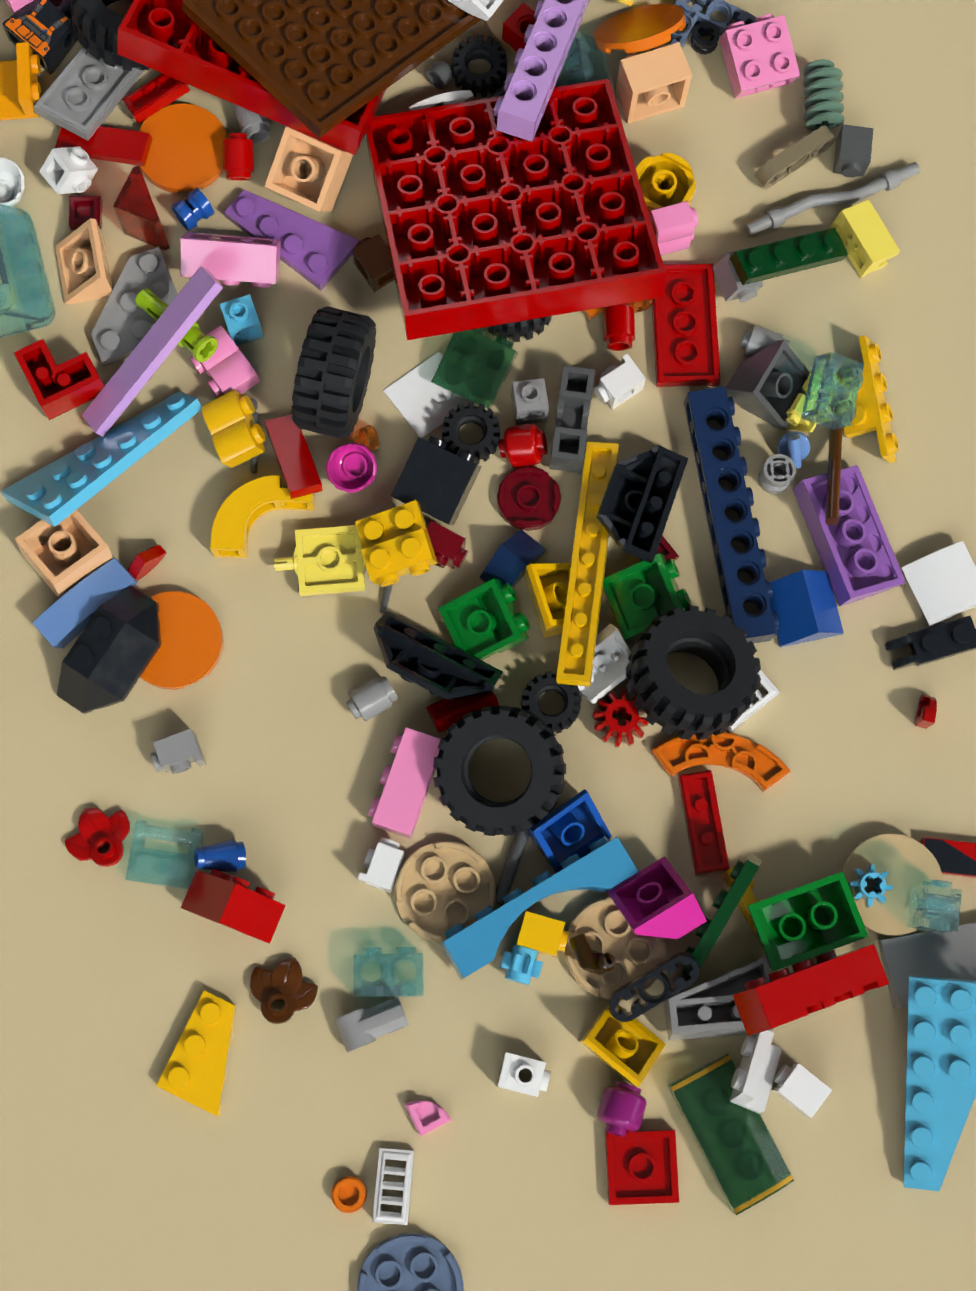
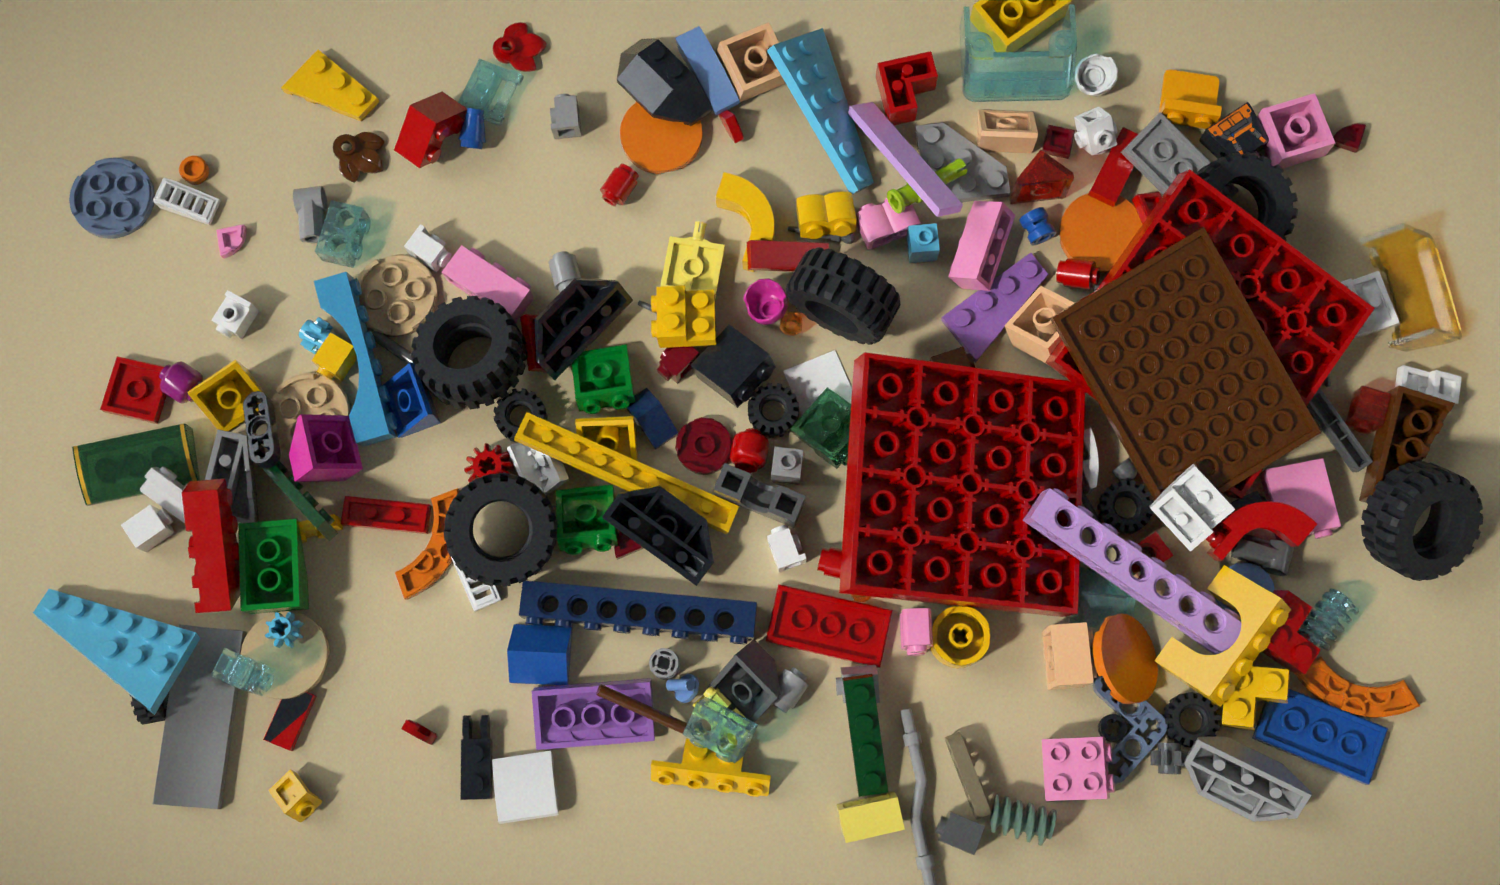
camera: 115 degrees right, 0 degrees up
dark brown arm [569,933,616,975] -> none
none -> red brick [600,163,639,207]

